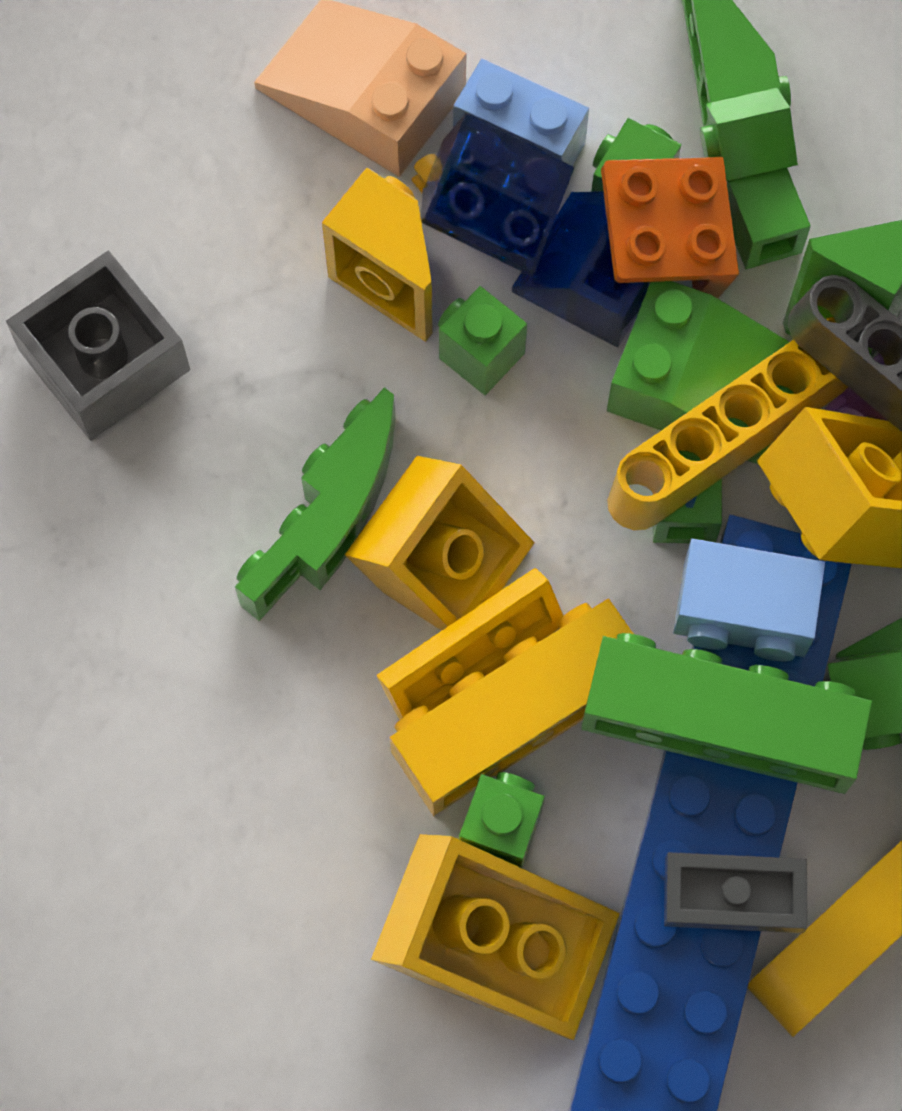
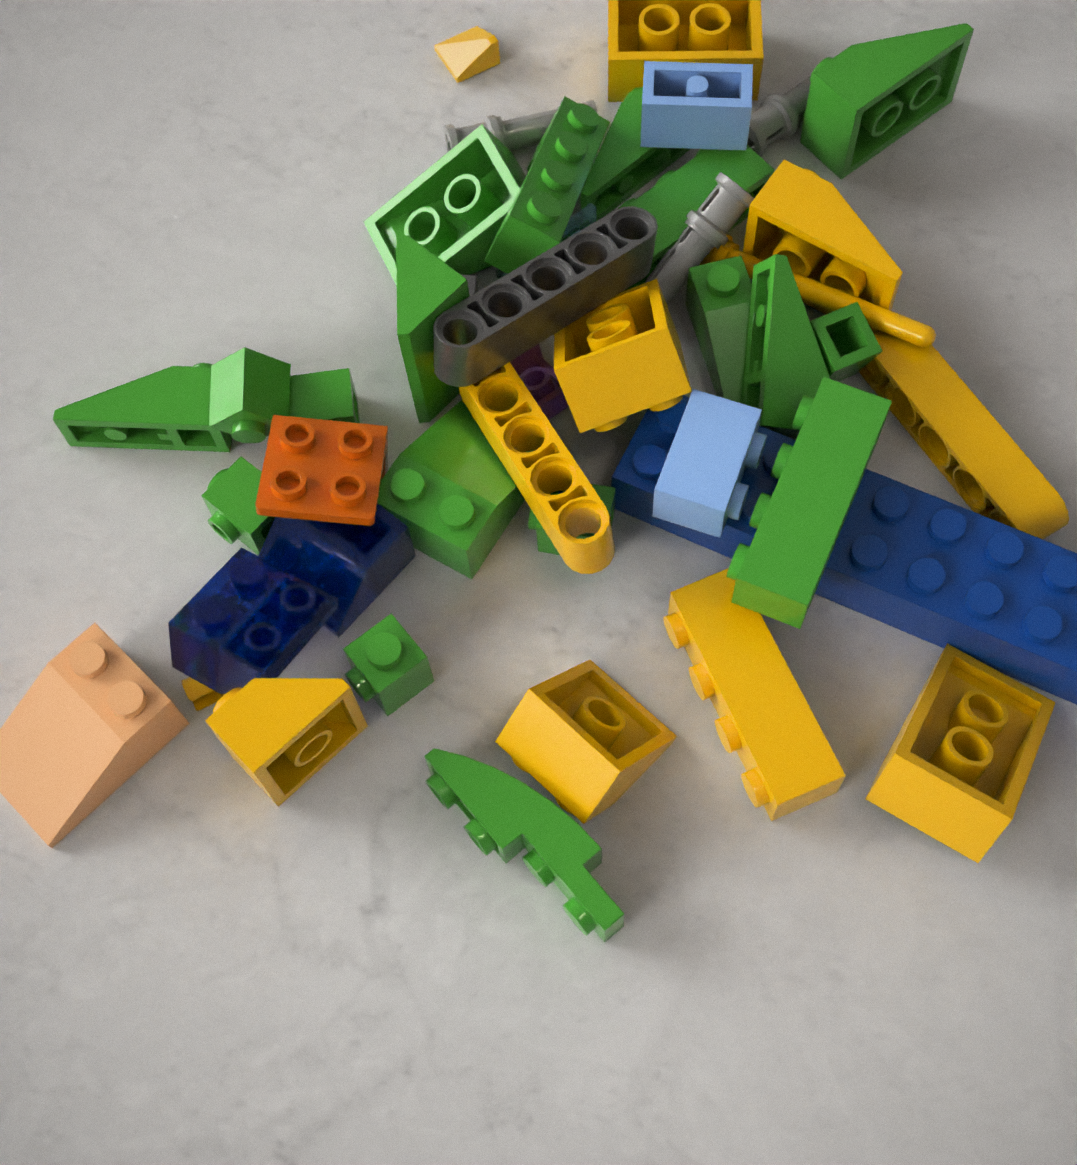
camera: 75 degrees left, 5 degrees down
flat silver brick [6,250,191,441] -> none
yellow plate [376,568,563,719] -> none
light blue brick [453,58,589,190] -> none
bright green brick [459,772,545,868] -> none
dark grey plate [664,852,807,933] -> none

